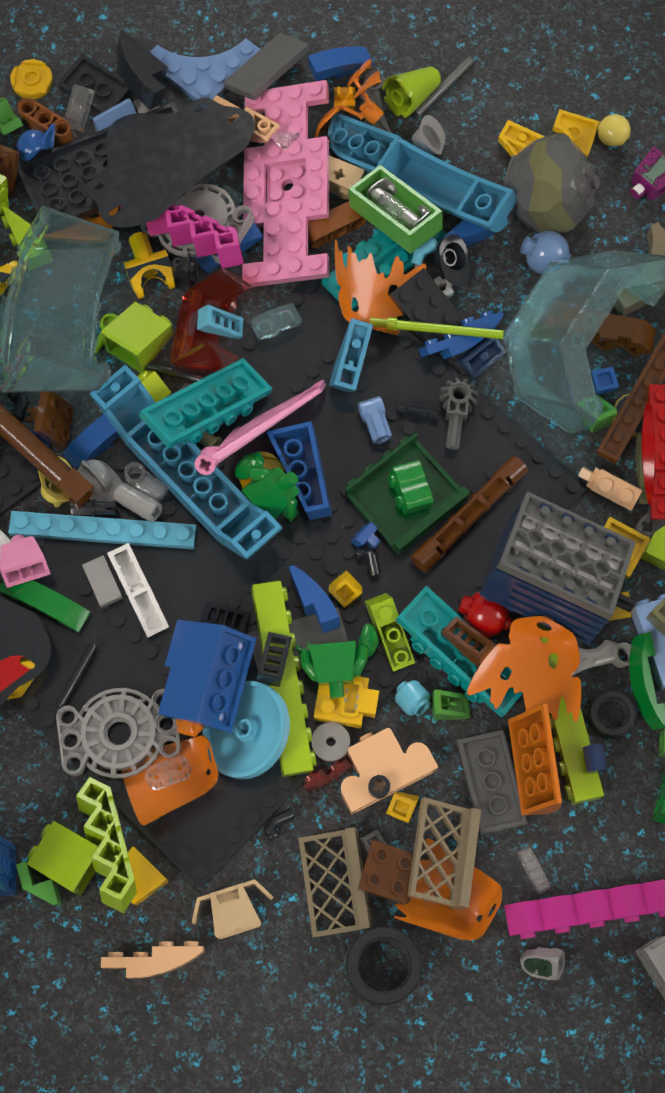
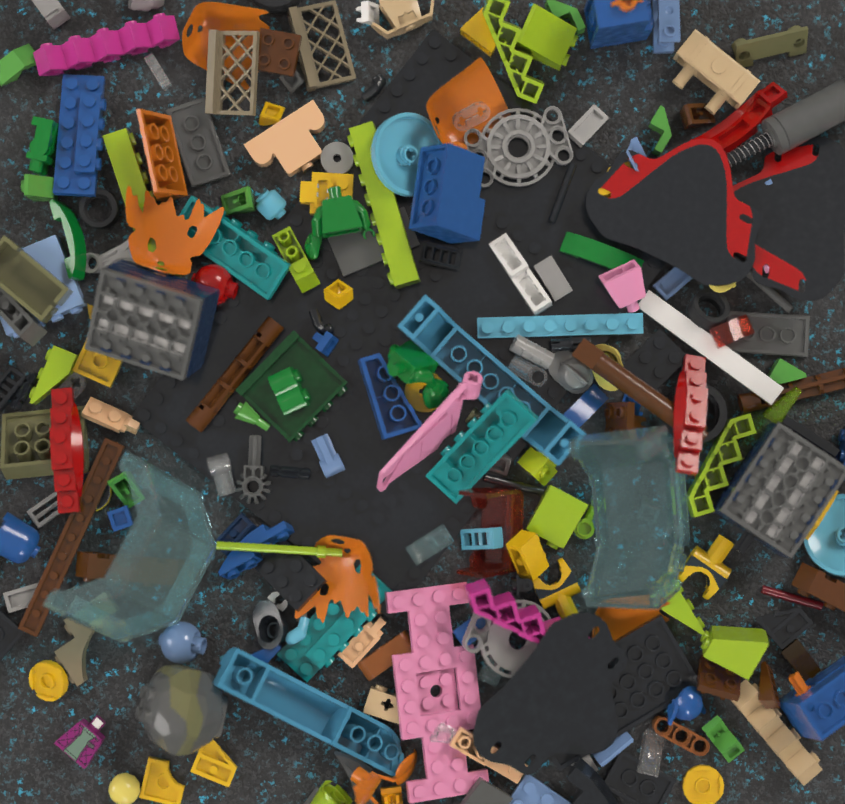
camera: 170 degrees right, 15 degrees up
black slope [257,631,292,687] -> none
blue slope [289,565,341,633] -> none
clear red slope [304,759,352,793] -> none
dark azure slope [329,318,373,392] -> none
bright green piece [348,165,442,254] -> none
black bush [368,775,390,799] -> none
light grey piece [412,115,445,156] -> none
reddish brown slope [441,616,495,667] -> none
dark blue piece [582,744,608,774] -> none
none -> blue plate [53,74,107,197]
none -> clear piece [207,453,236,497]
none -> bright green cone [233,401,271,431]
none -> light nougat hinge [337,616,387,669]
none -> white tile [356,0,380,25]
none -> yellow brick [506,530,549,581]
none -> light grey tile [567,104,609,148]

